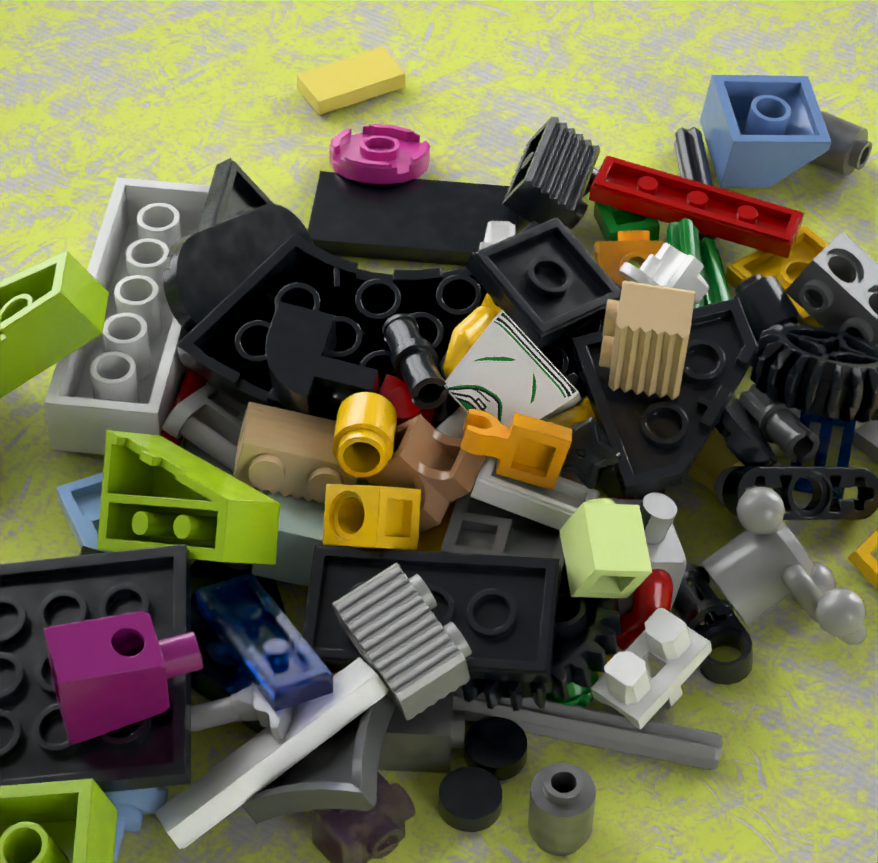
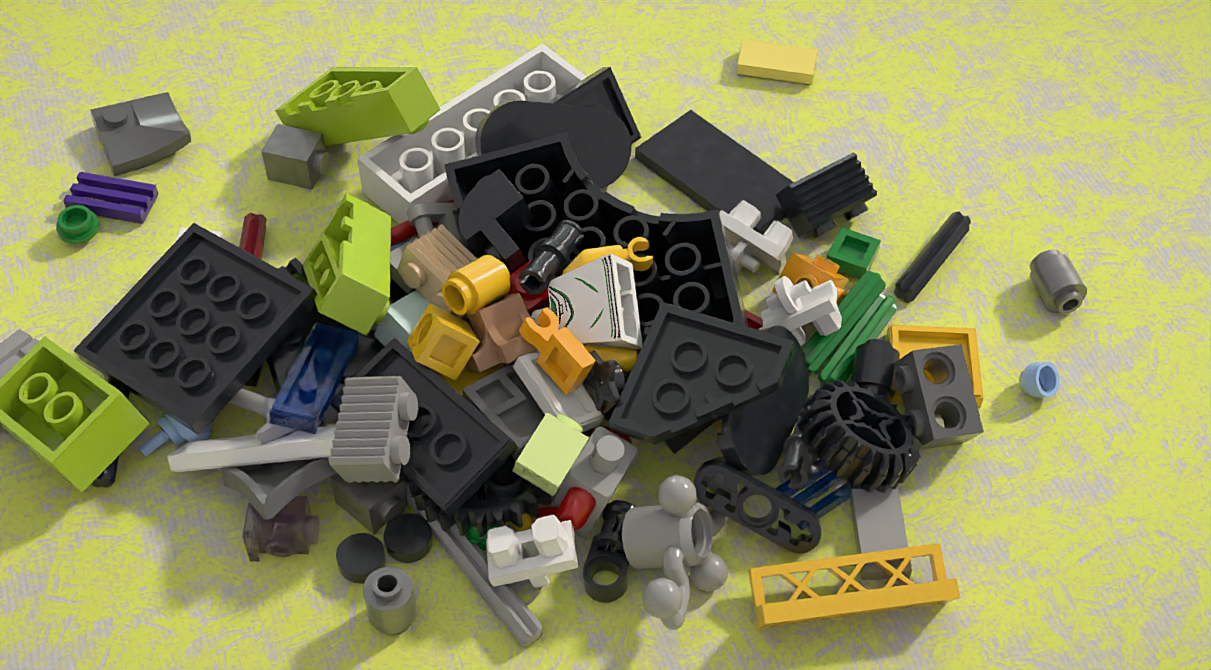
camera: 40 degrees right, 5 degrees up
magenta torso [43,611,203,745] -> none
dark pink tile [329,124,430,185] -> none
black tile [466,217,621,348] -> none
red tile [589,155,804,258] -> none
tan brick [599,281,696,400] -> none
medium blue slope [700,75,832,188] -> none

